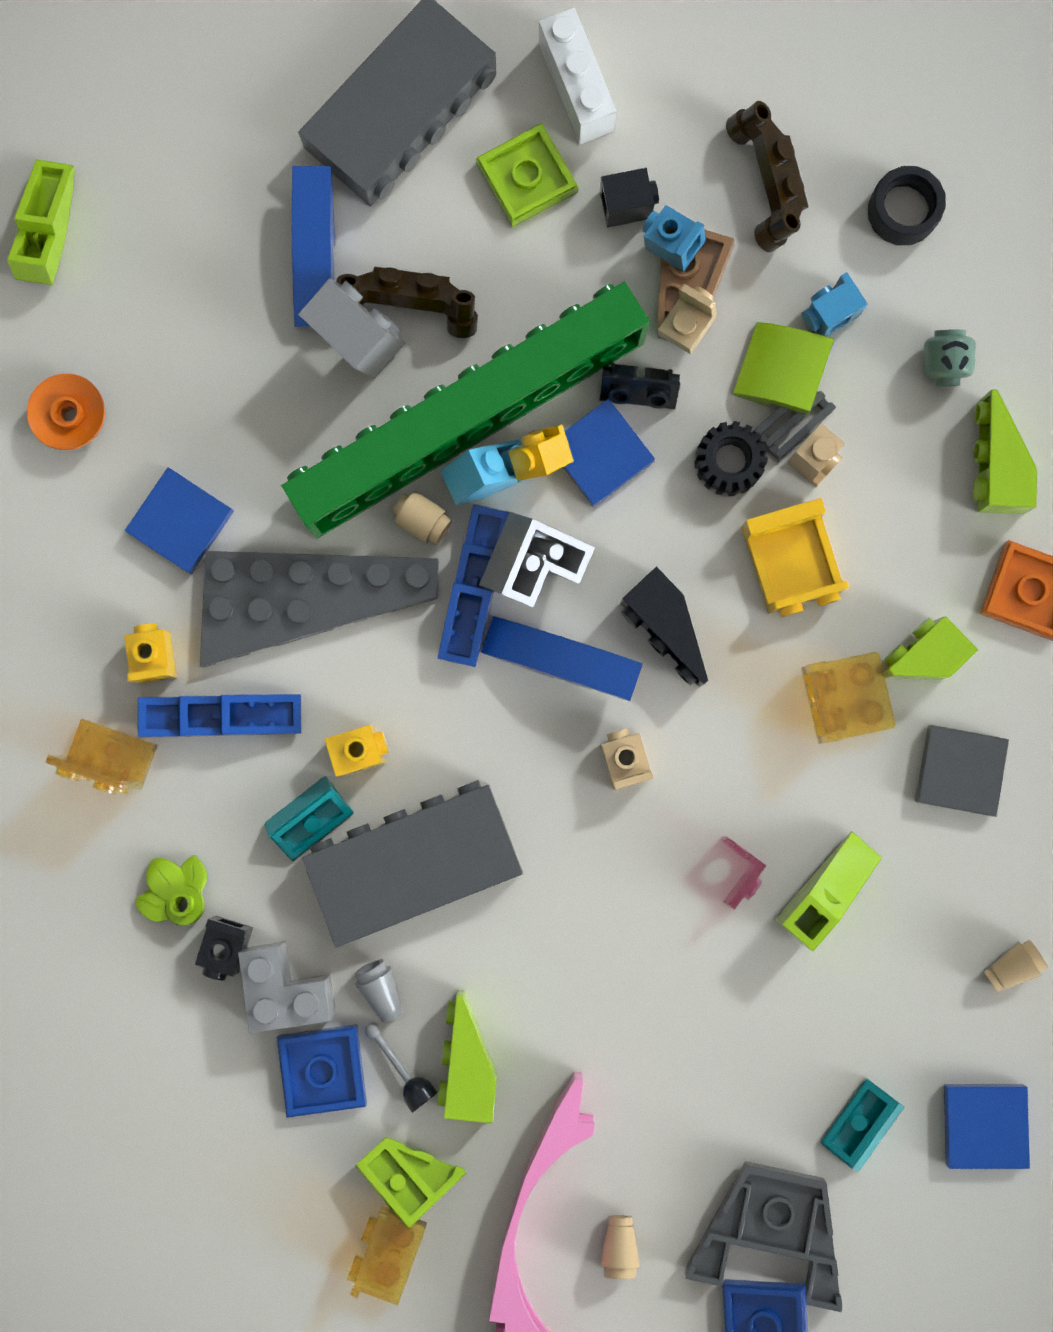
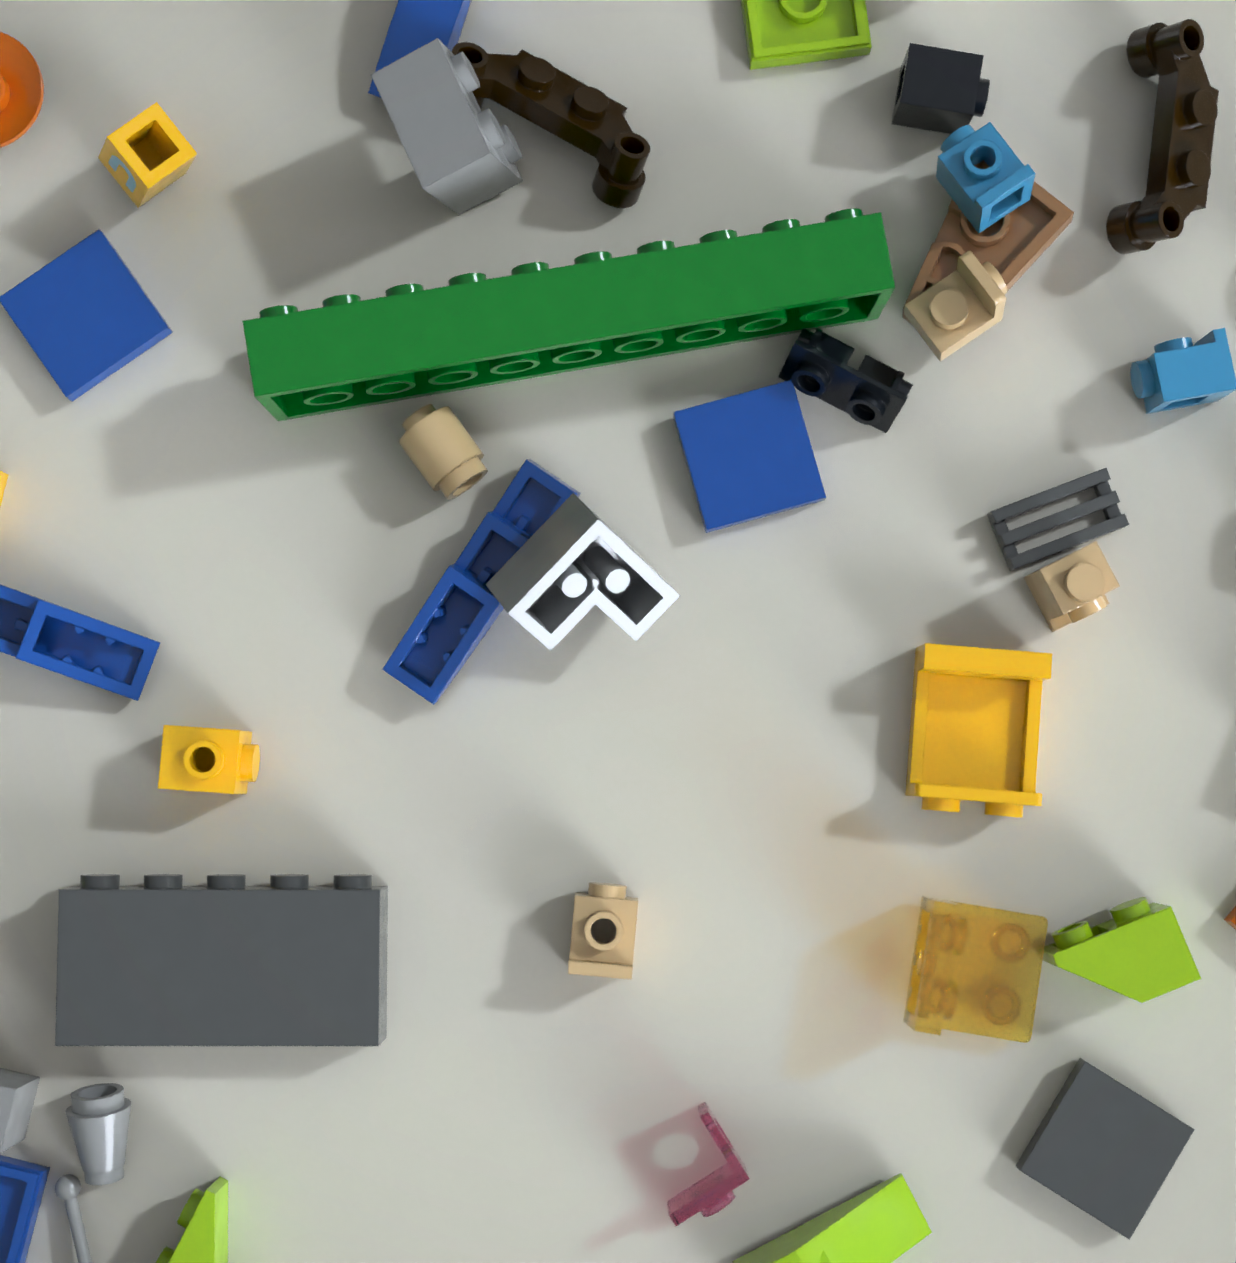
camera: 20 degrees right, 0 degrees up
dark grey wing [200,551,439,668] -> none
teal slope [264,776,354,861] -> none
medium azure slope [440,439,523,506] -> none
blue slope [481,616,643,702] -> none
yellow brick [508,424,574,481] -> none
black slope [620,566,708,687] -> none
black tyre [694,421,768,496] -> none
lime slope [732,322,834,415] -> none
none -> yellow brick [98,102,197,208]

